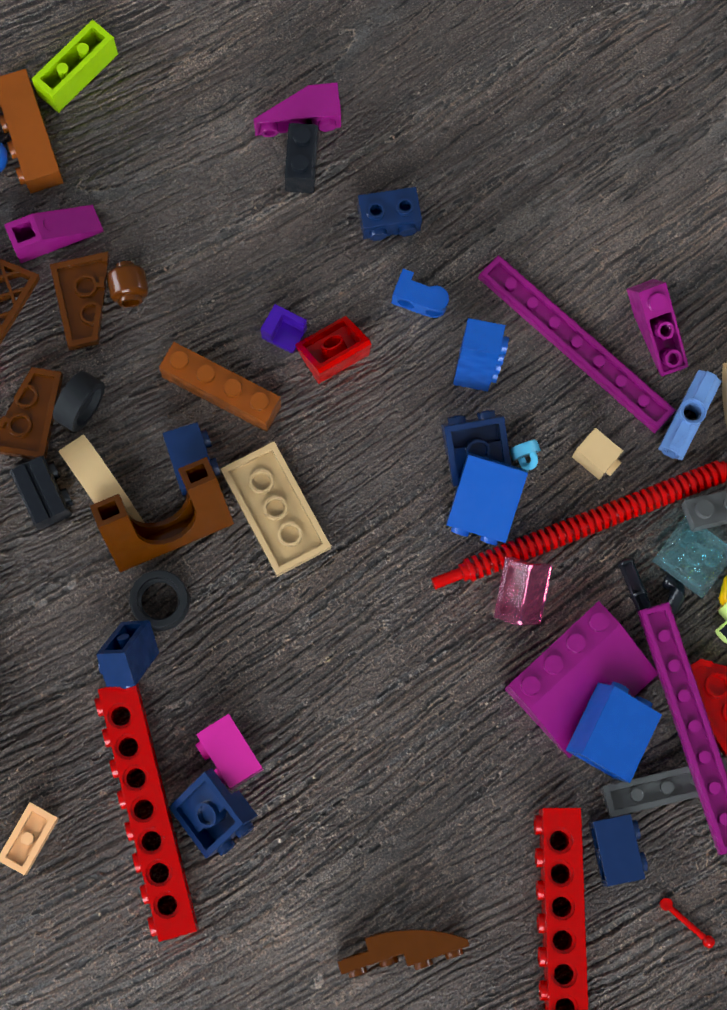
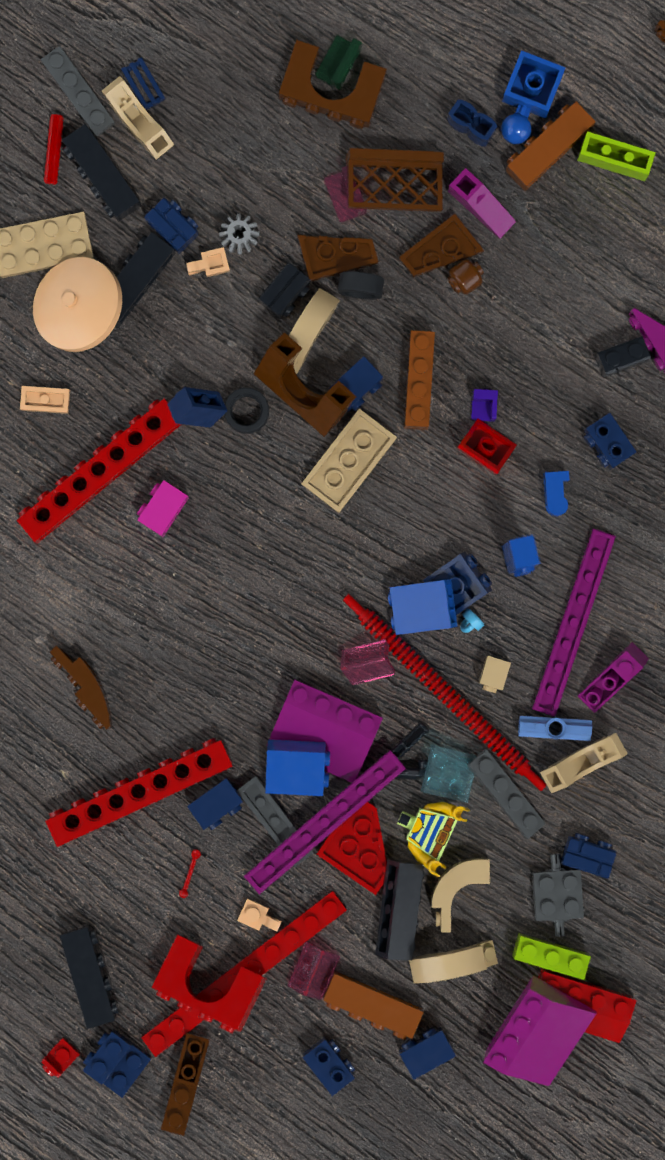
camera: 70 degrees right, 10 degrees up
dark blue plate [168,768,258,859] -> none

